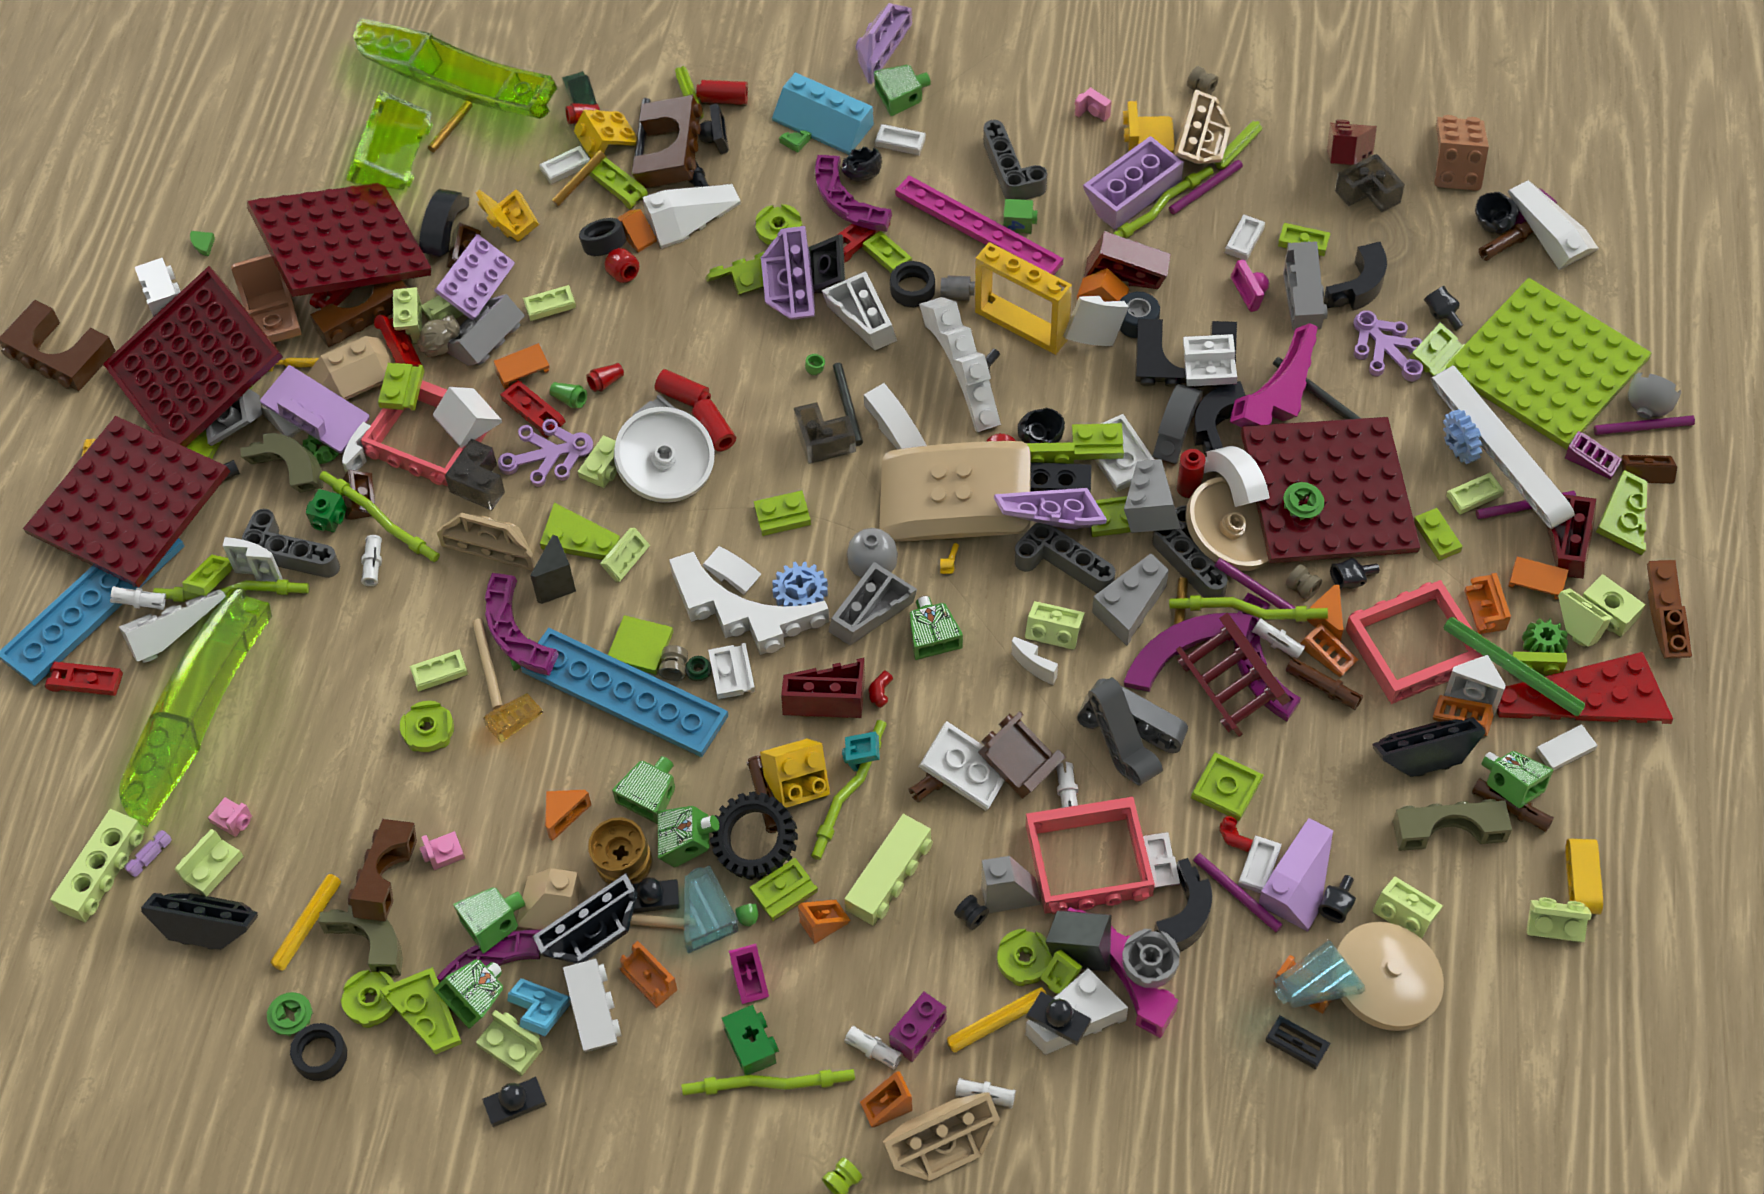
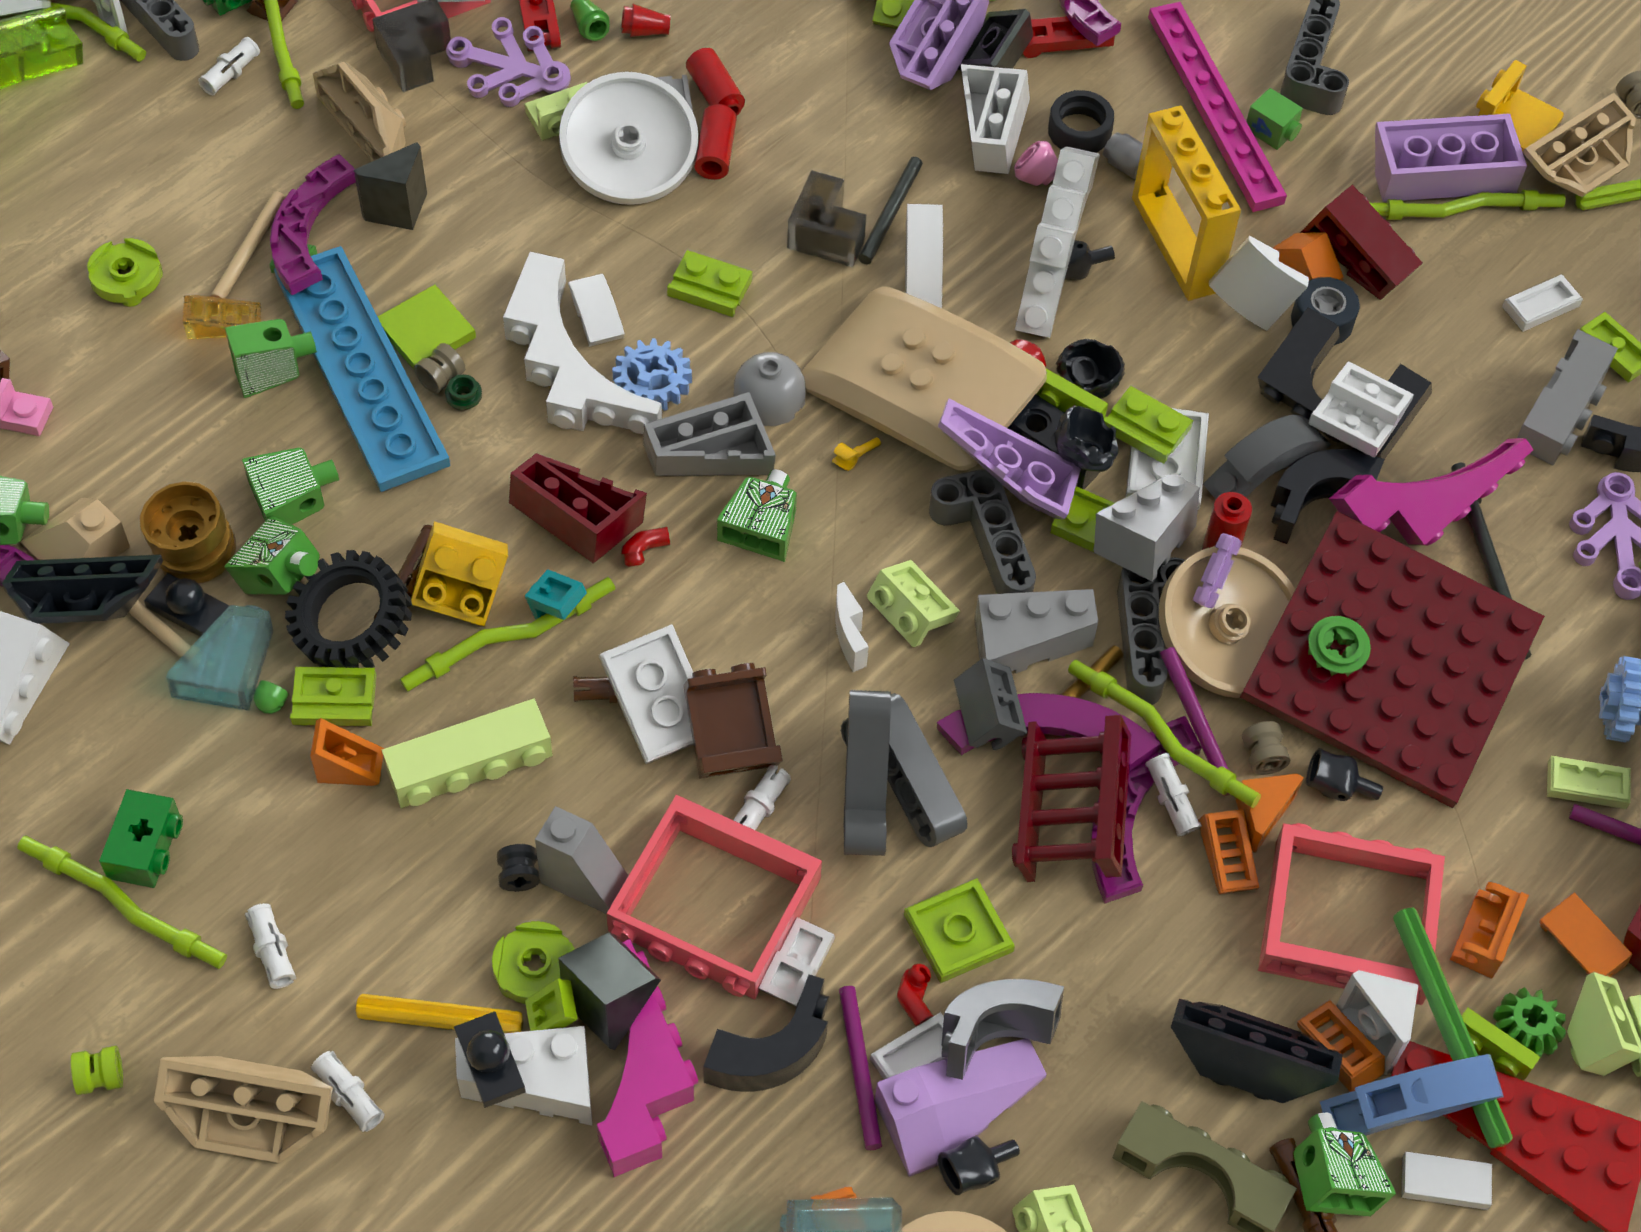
camera: 30 degrees right, 0 degrees up
yellowish green plate [410,649,468,692] -> none
lime wing [540,502,620,560] -> none
orange slope [545,789,592,841] -> none
yellowish green plate [600,528,650,582] -> none
orange hinge [620,941,677,1008] -> none
white plate [708,643,755,699] -> none
dark pink slope [729,944,769,1004] -> none
bright green hinge [805,354,825,375] -> none
orange slope [860,1071,912,1127] -> none
lime plate [863,231,912,273] -> none
magenta brick [889,991,947,1062] -> none
bright pink bracket [1075,87,1112,122] -> none
light grey cylinder [1122,929,1180,988] -> none
magenta bar [1169,160,1243,215] -> none
white arch [1204,446,1270,507] -> none
dark pink tile [1230,259,1269,312] -> none
reddish brown pin [1286,657,1363,710] -> none
lime plate [1414,508,1463,561] -> none
none -> bright green torso [225,319,317,398]
none -> dark grey arch [941,979,1064,1080]
none -> dark grey hinge [954,658,1027,750]
none -> bright pink cone [1014,141,1058,186]
none -> black hair [1055,405,1119,472]
none -> lavender axle [1193,533,1241,608]
none -> medium blue slope [1320,1054,1504,1136]

